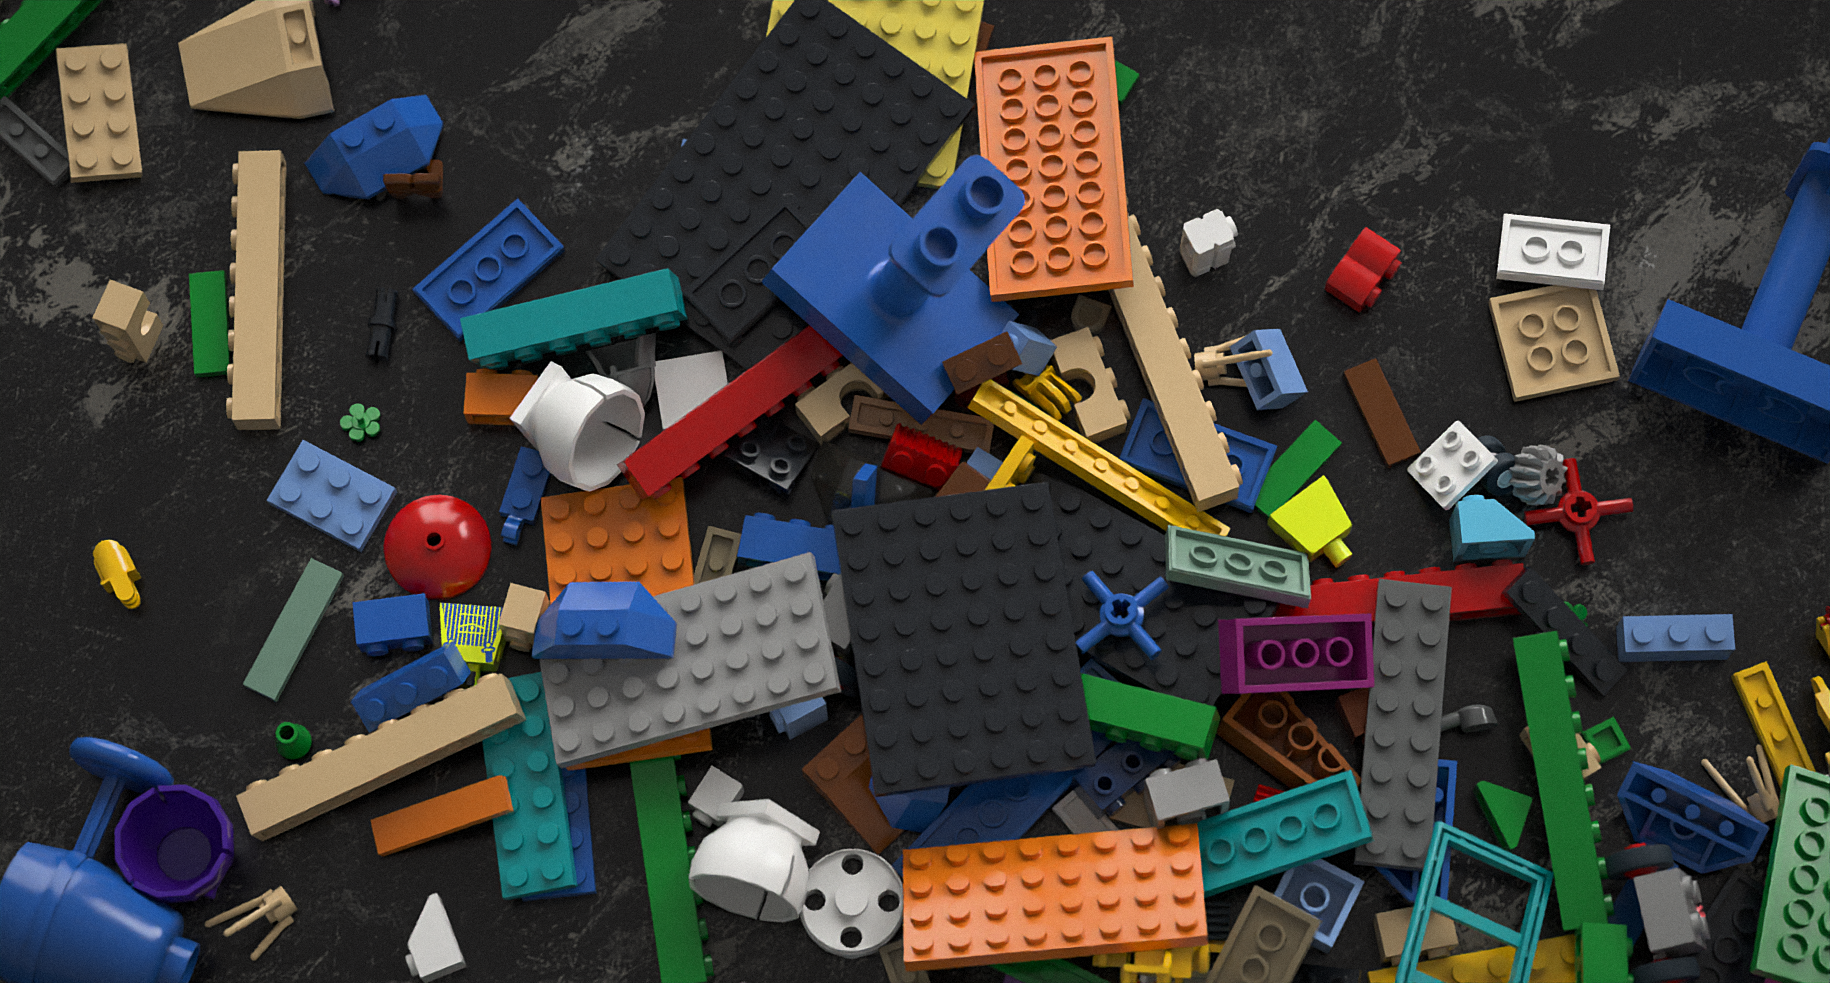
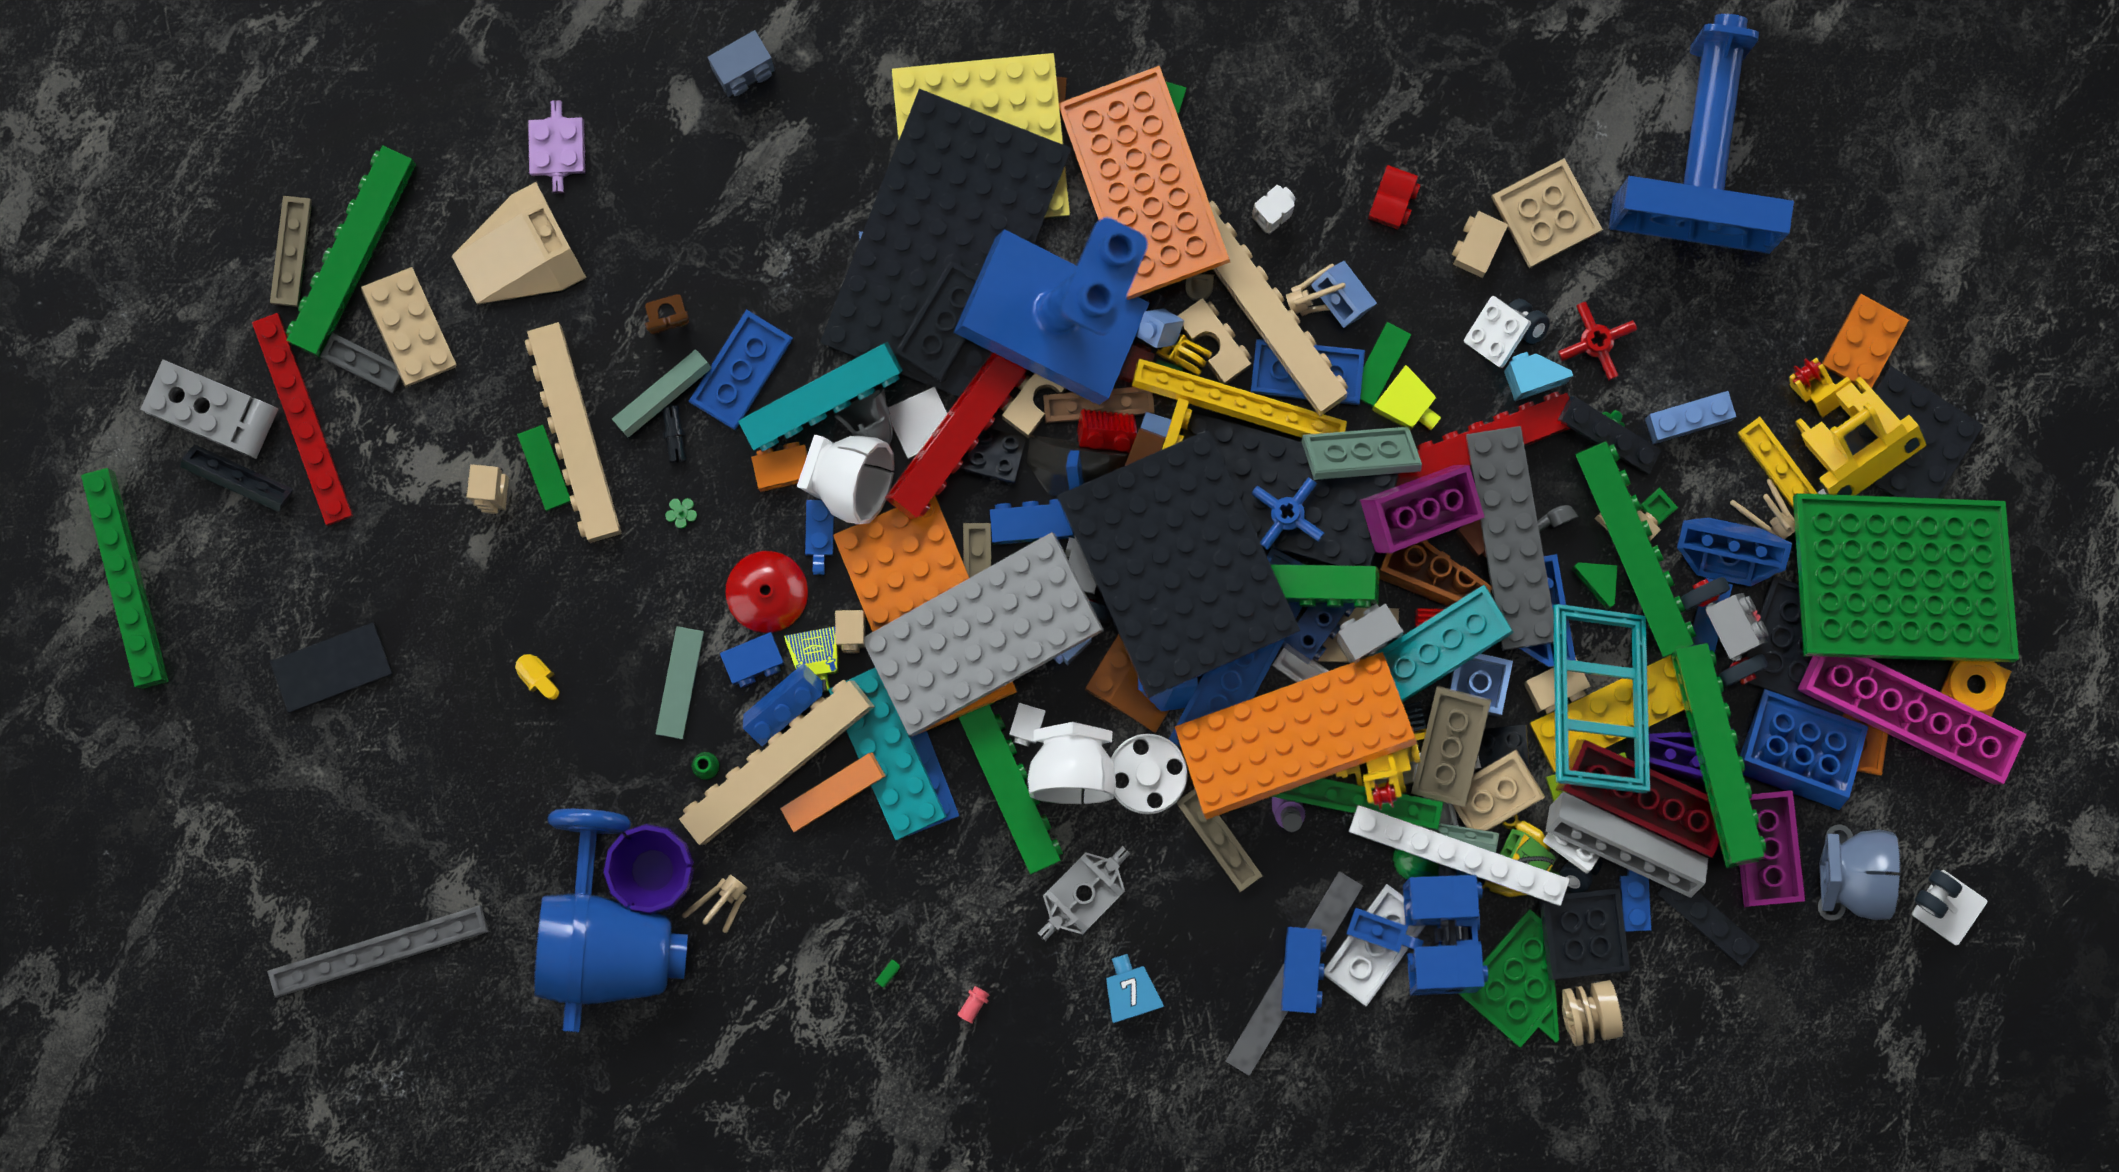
camera: 20 degrees left, 10 degrees up
medium blue plate [267,440,397,552] -> none
blue wedge [305,95,444,200] -> none
white slope [405,893,466,983] -> none
blue wedge [532,582,677,659] -> none
reddish brown plate [942,331,1022,395] -> none
reddish brown tile [1343,358,1421,469] -> none
white tile [1496,214,1610,290] -> none
light grey gear [1509,445,1568,506] -> none
none -> sand green tile [612,349,712,437]
none -> tan brick [1452,211,1508,278]

